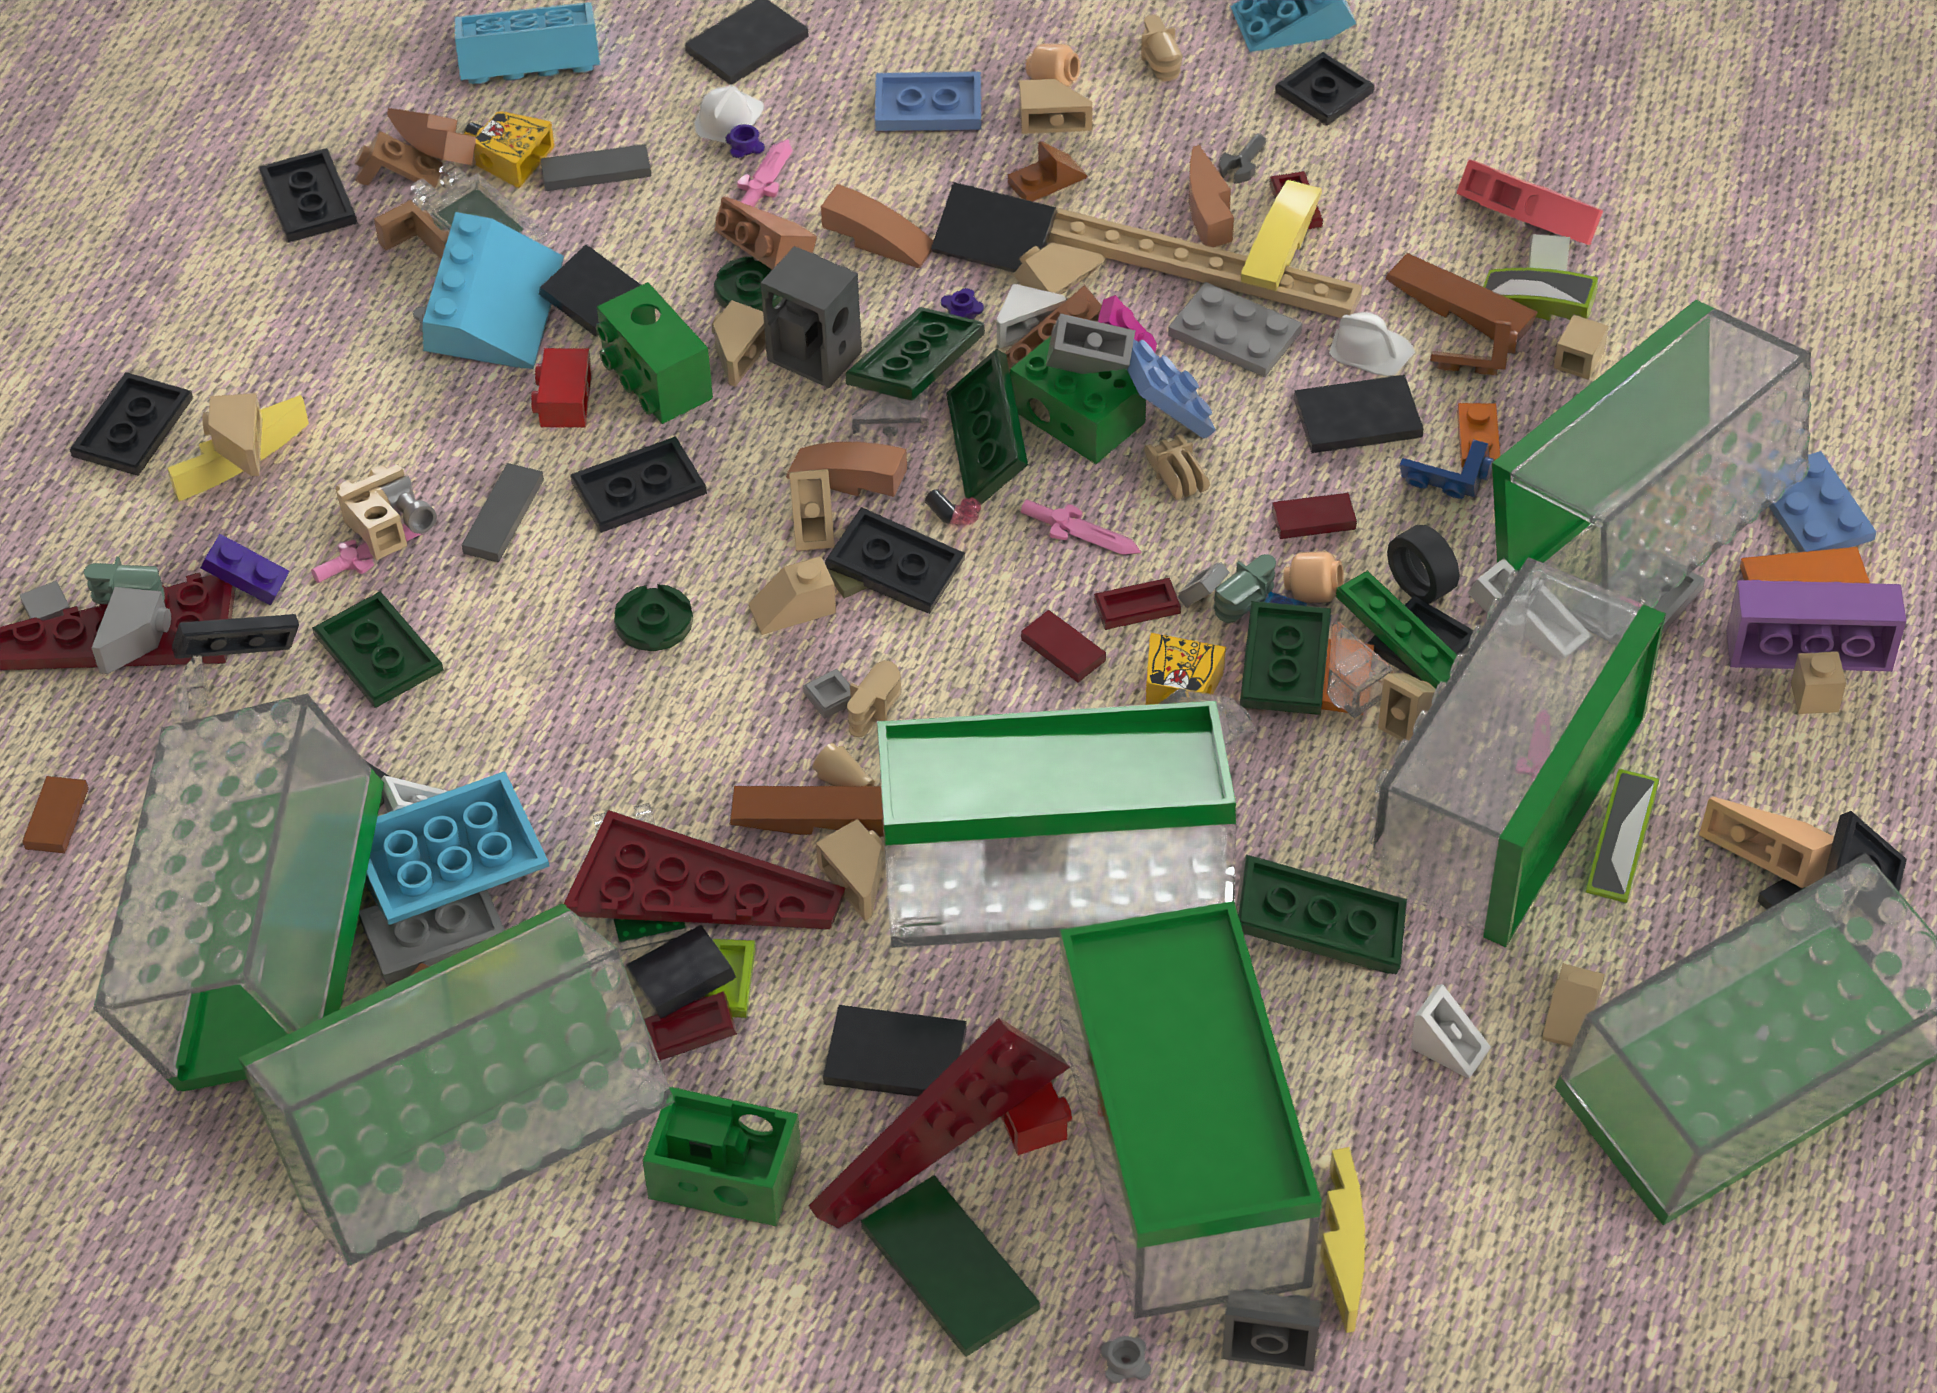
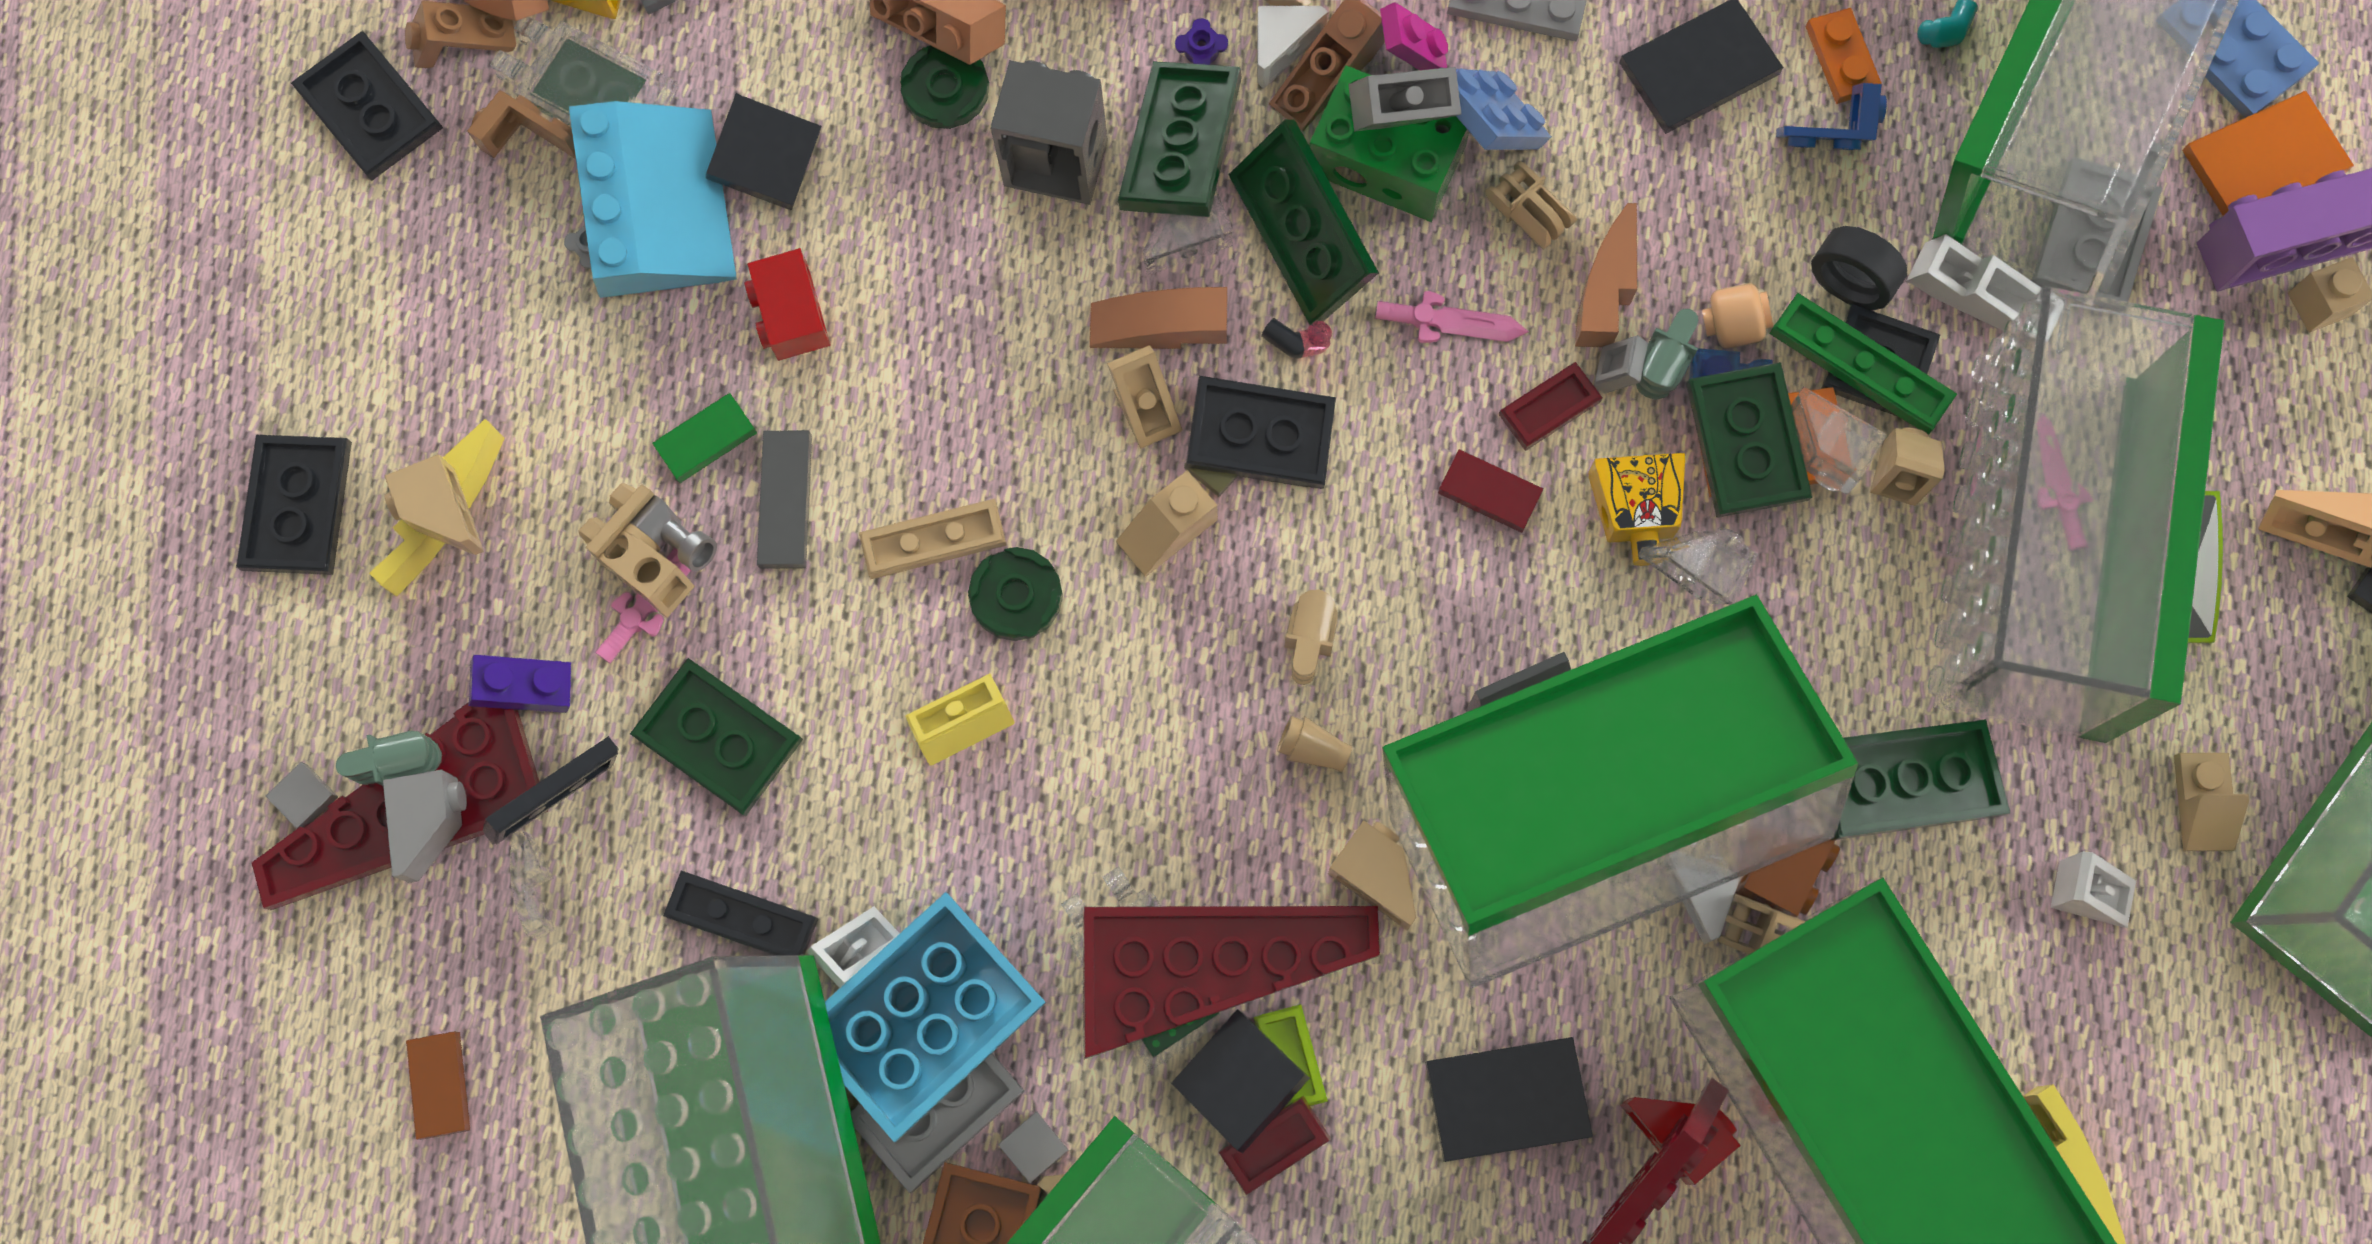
camera: 15 degrees left, 25 degrees up
black tile [570,436,707,533] -> none
green piece [596,282,713,424] -> none
tan slope [712,300,766,387] -> none
dark orange slope [729,786,885,837] -> none
light grey tile [803,669,851,719] -> none
dark red tile [1272,492,1357,539] -> none
none -> green tile [652,393,757,483]
none -> tan tile [859,498,1007,579]
none -> light yellow slope [905,673,1015,766]
none -> nougat slope [1575,203,1637,347]

